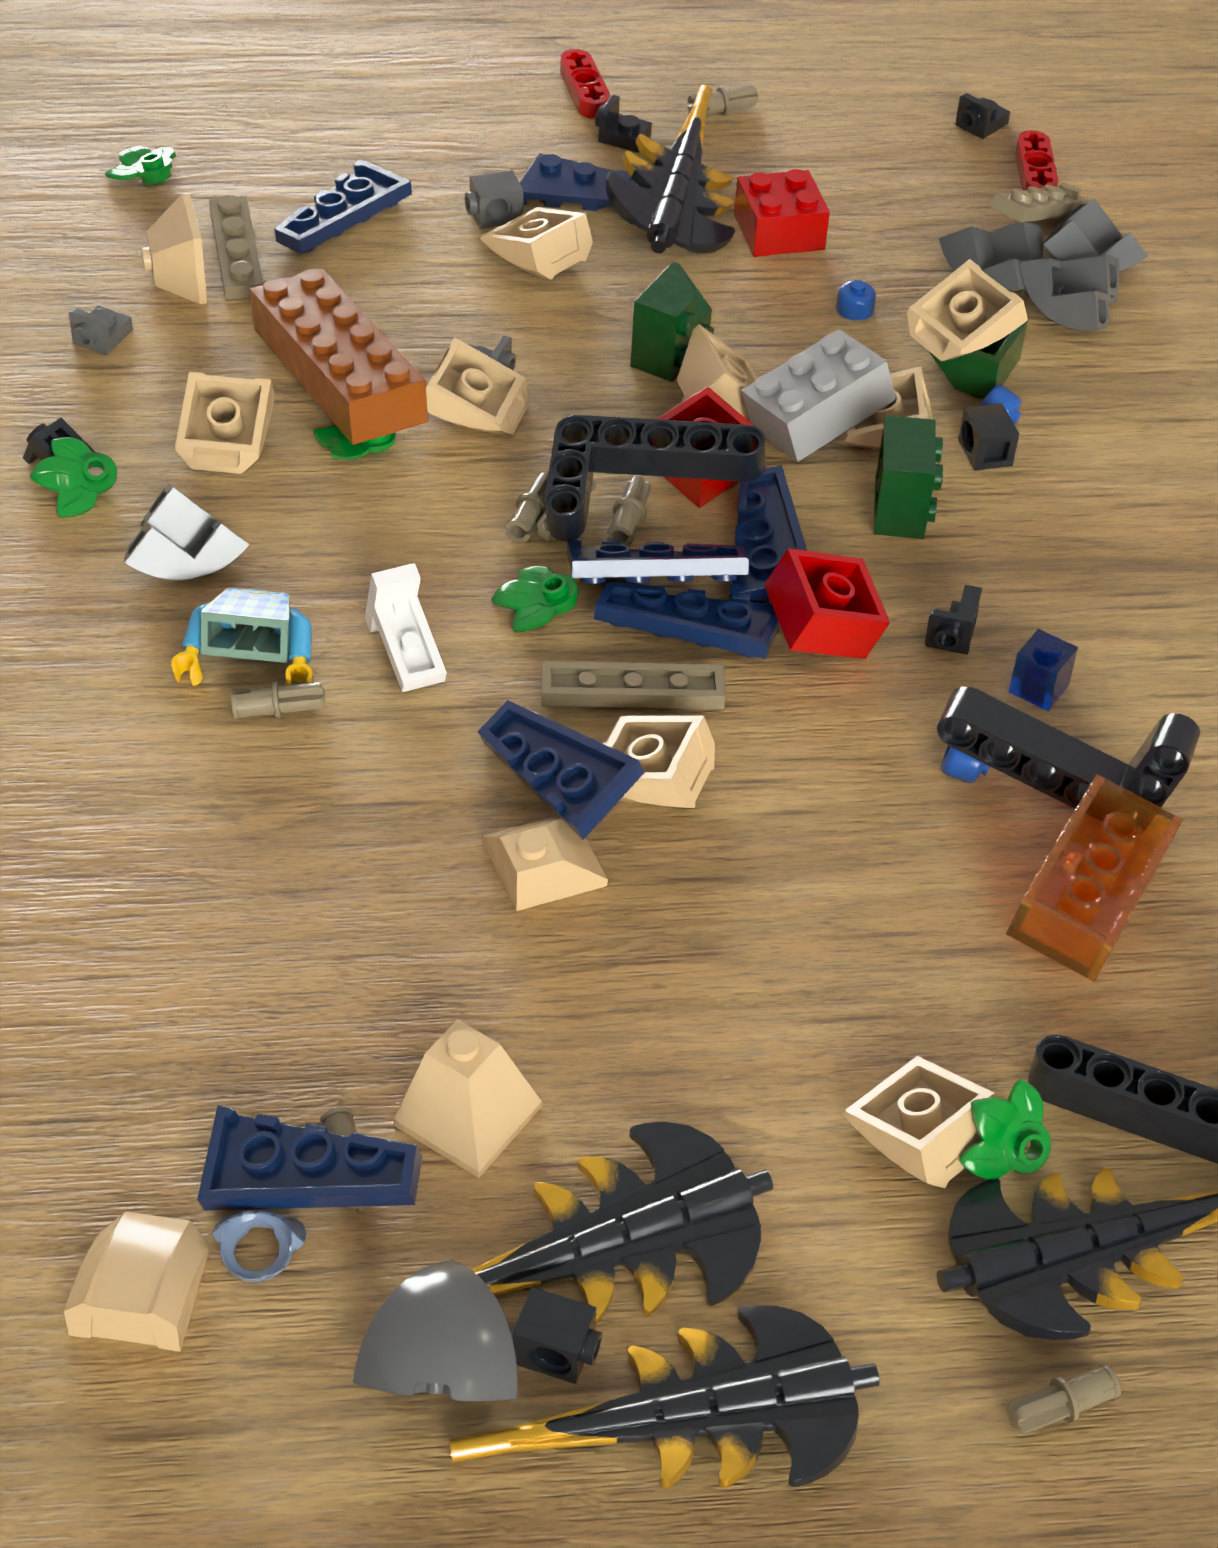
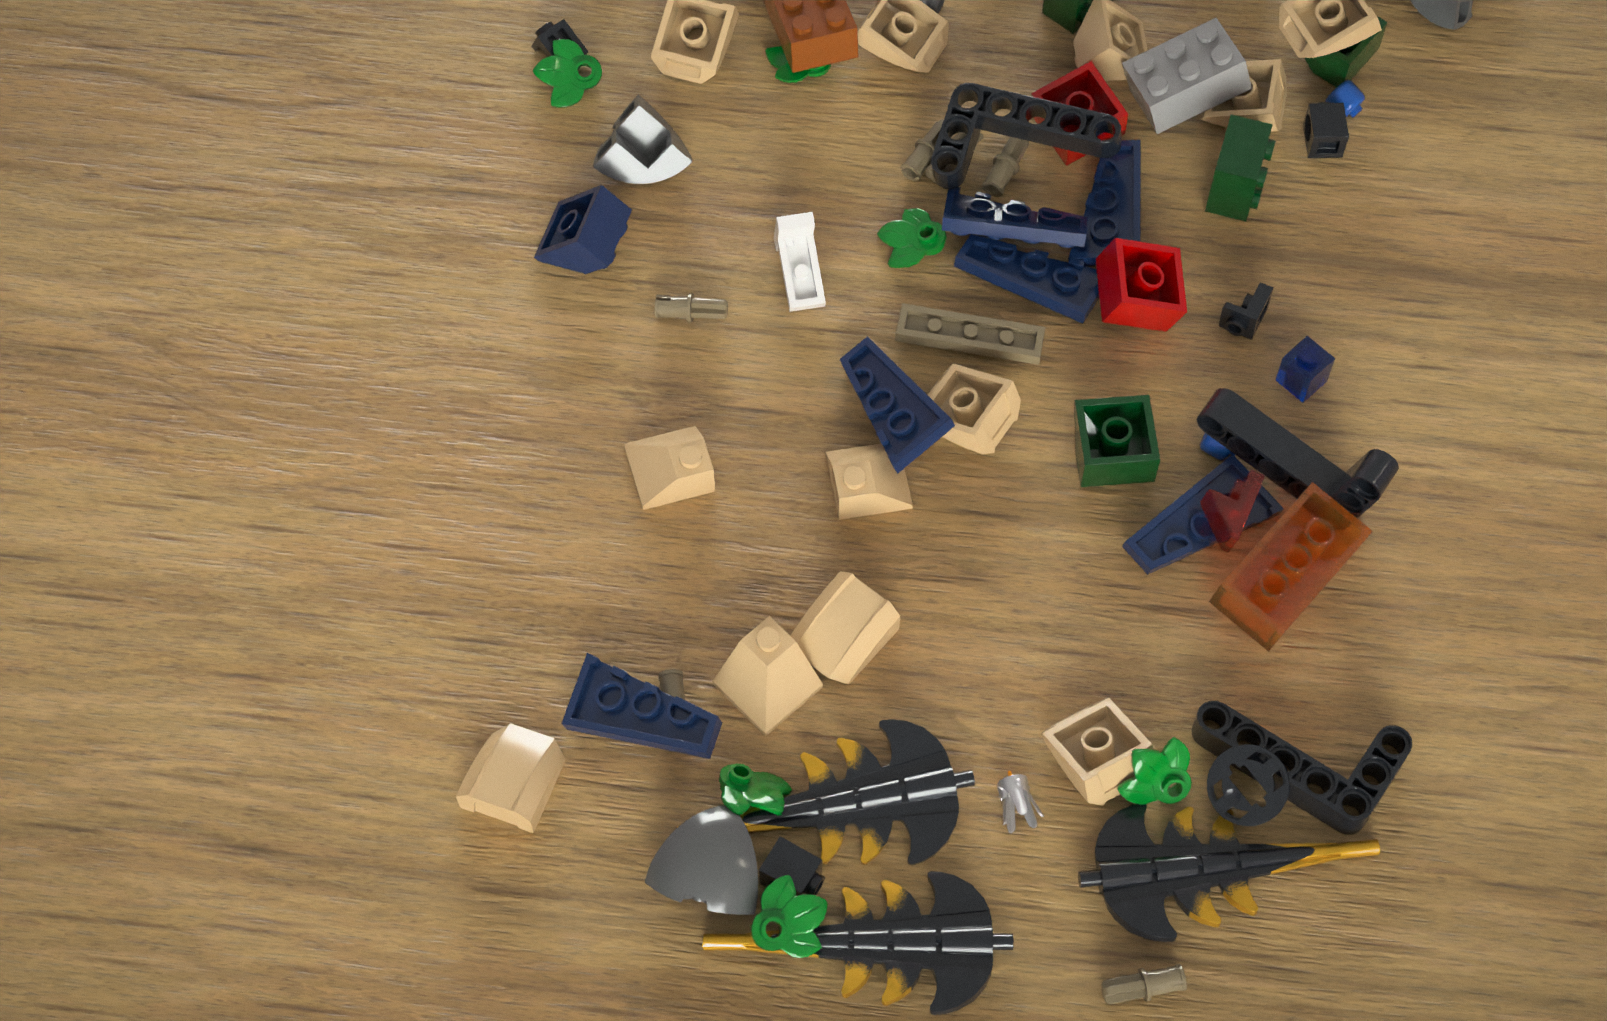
camera: 15 degrees right, 15 degrees up
torso [171,588,313,686] -> none
sand blue piece [212,1210,307,1282] -> none
none -> dark blue slope [534,185,632,274]
none -> tan slope [624,426,715,510]
none -> green plate [718,764,792,816]
none -> green plate [751,875,828,958]
none -> tan slope [790,571,900,684]
none -> flat silver piece [997,770,1044,833]
none -> dark green slope [1074,395,1160,487]
none -> dark blue wing [1122,454,1284,575]
none -> clear red slope [1200,469,1265,553]
none -> black piece [1207,744,1290,826]

